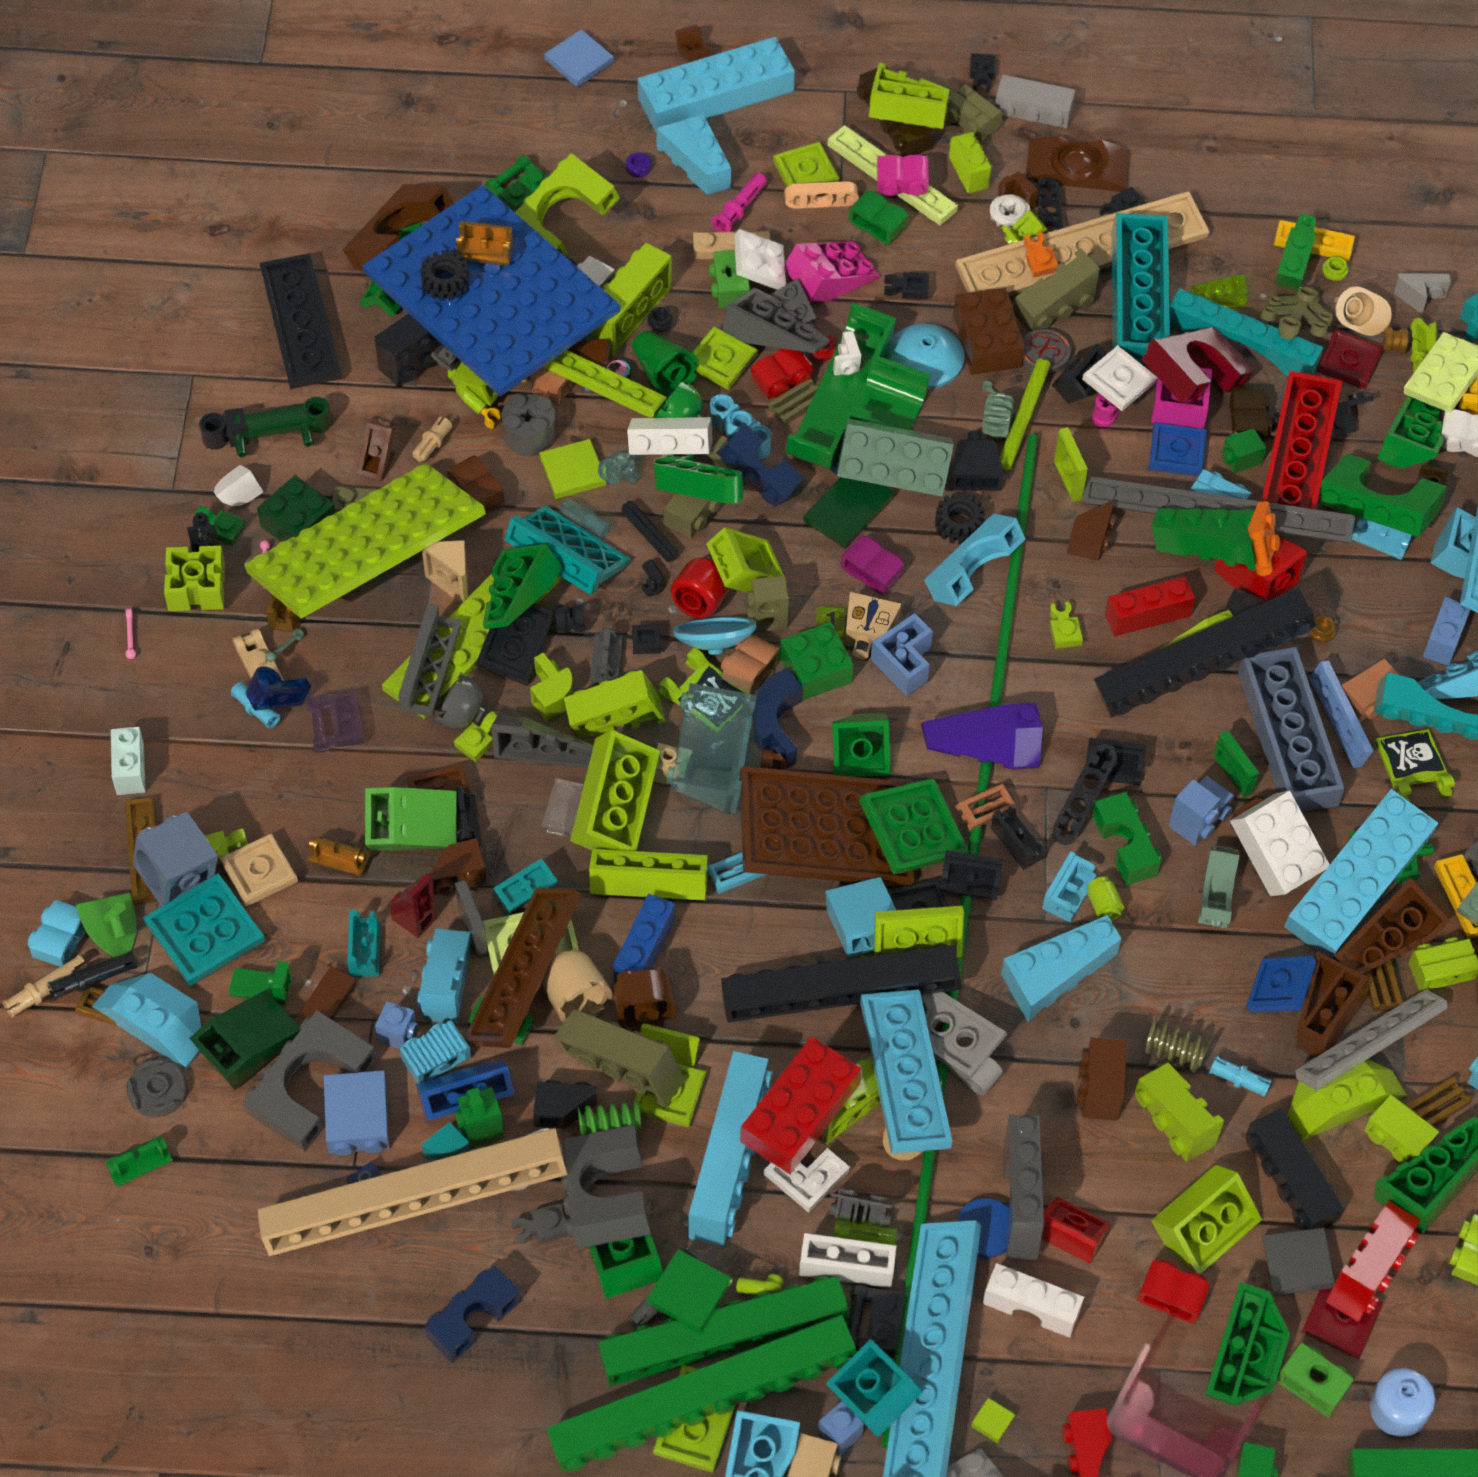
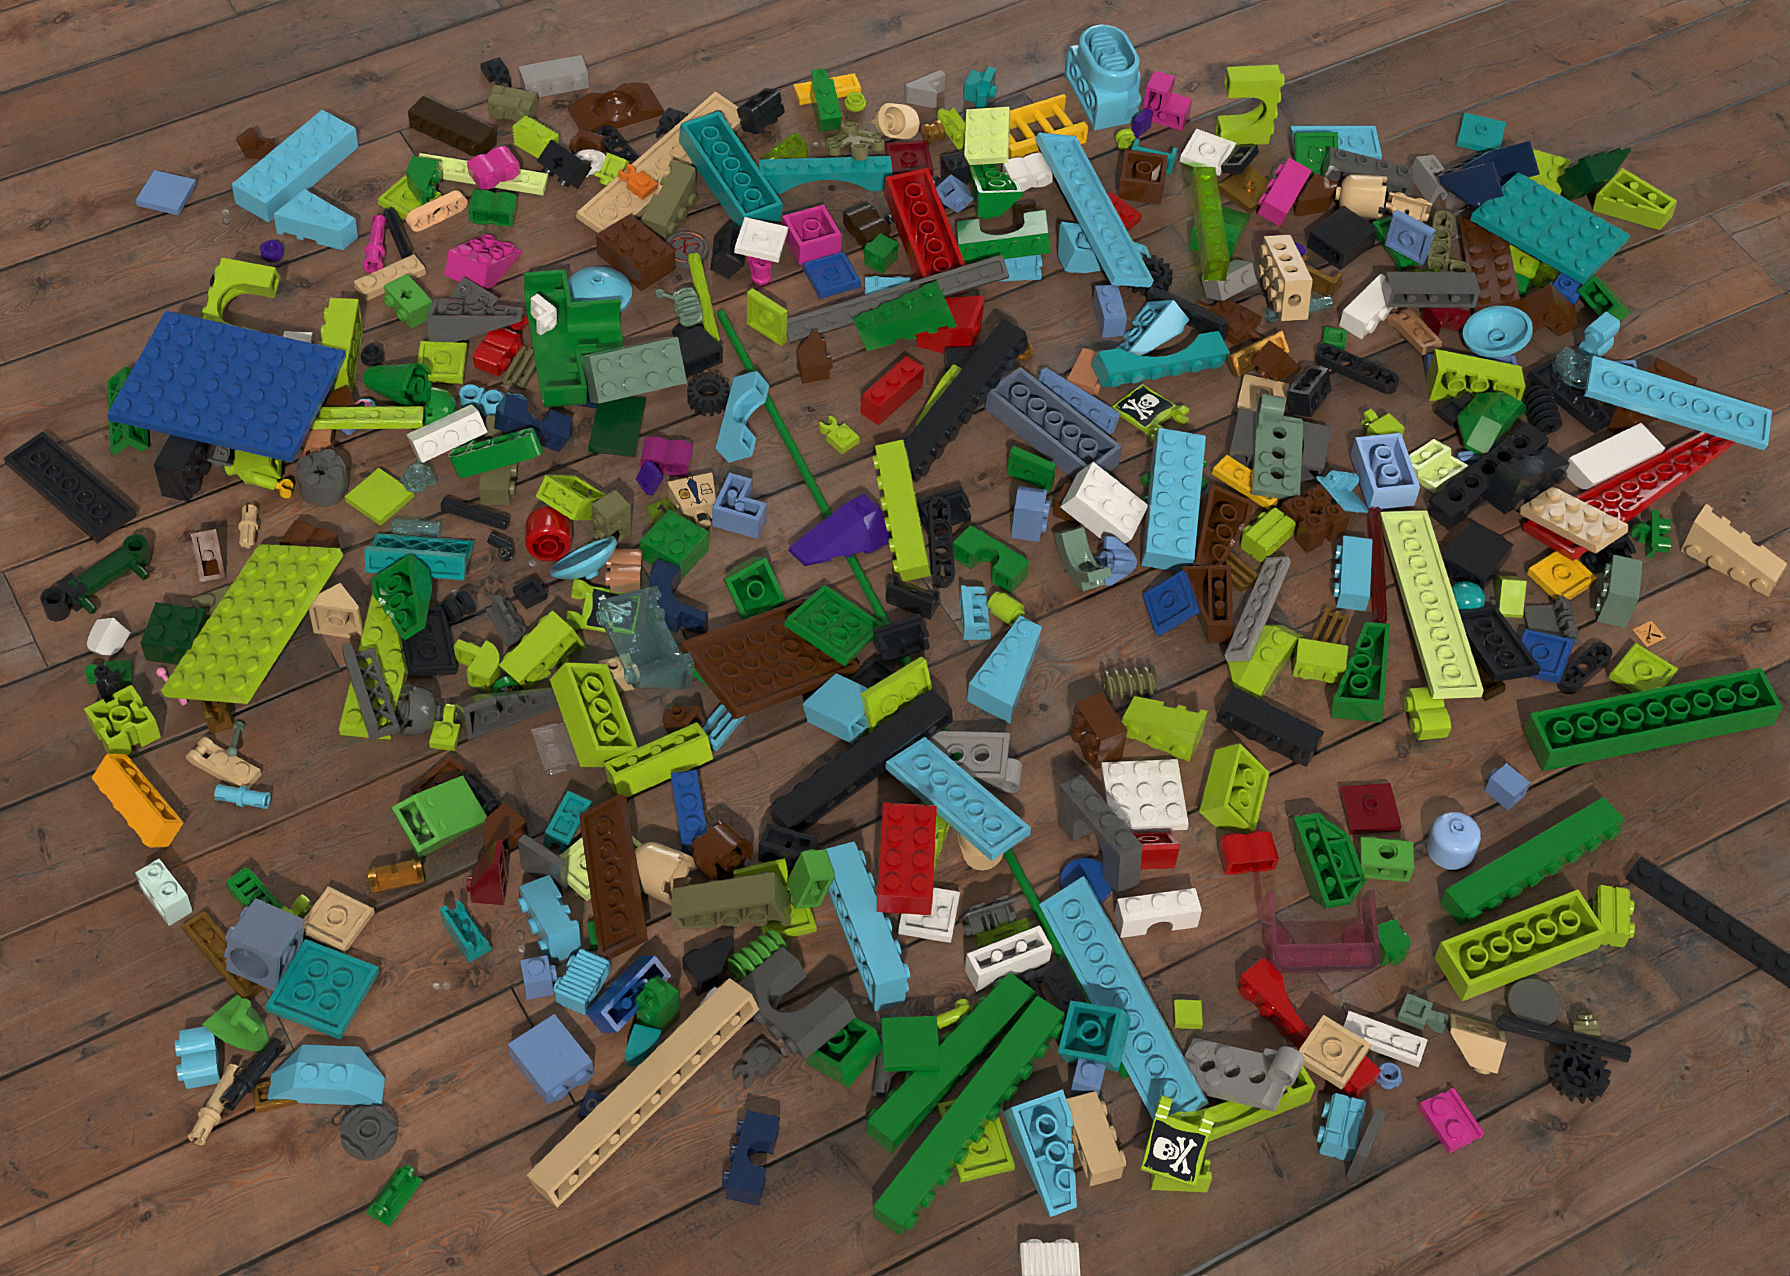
camera: 35 degrees left, 5 degrees down
bright pink hinge [125,608,136,659] -> none
dark green slope [189,990,300,1090] -> none
green bracket [229,961,293,1004] -> none
dark grey arch [243,1010,377,1152] -> none
clear blue plate [245,666,312,711] -> none
reddish brown tile [293,966,357,1040] -> none
plate [307,690,364,753] -> none
reddish brown arch [342,184,454,270] -> none
black tyre [420,250,469,301] -> none
pearl gold hinge [456,221,514,266] -> none
green plate [485,154,548,212] -> none
white plate [734,229,786,290] -> none
reddish brown tile [760,749,786,770] -> none
lime wedge [869,62,950,129] -> none
black plate [884,272,928,300] -> none
nougat tile [955,783,1017,830] -> none
dark red arch [1142,327,1255,404] -> none
medium azure pin [1209,1055,1272,1097] -> none
orange plate [1248,502,1280,576] -> none
dark grey tile [1263,1228,1335,1296] -> none
wedge [1326,1201,1421,1322] -> none
none -> light orange brick [92,754,184,848]
none -> green slope [226,867,283,909]
none -> black axle [383,207,413,259]
none -> green slope [406,156,442,205]
none -> green tile [492,676,519,693]
none -> black brick [537,139,592,189]
none -> dark purple tile [636,461,664,495]
none -> reddish brown brick [662,703,706,735]
none -> black brick [736,88,785,134]
none -> black brick [758,823,818,871]
none -> bright green brick [787,849,835,909]
none -> lime brick [873,440,931,582]
none -> medium blue brick [936,175,974,213]
none -> black brick [940,151,970,185]
none -> medium blue brick [1093,536,1137,586]
none -> white plate [1101,759,1189,832]

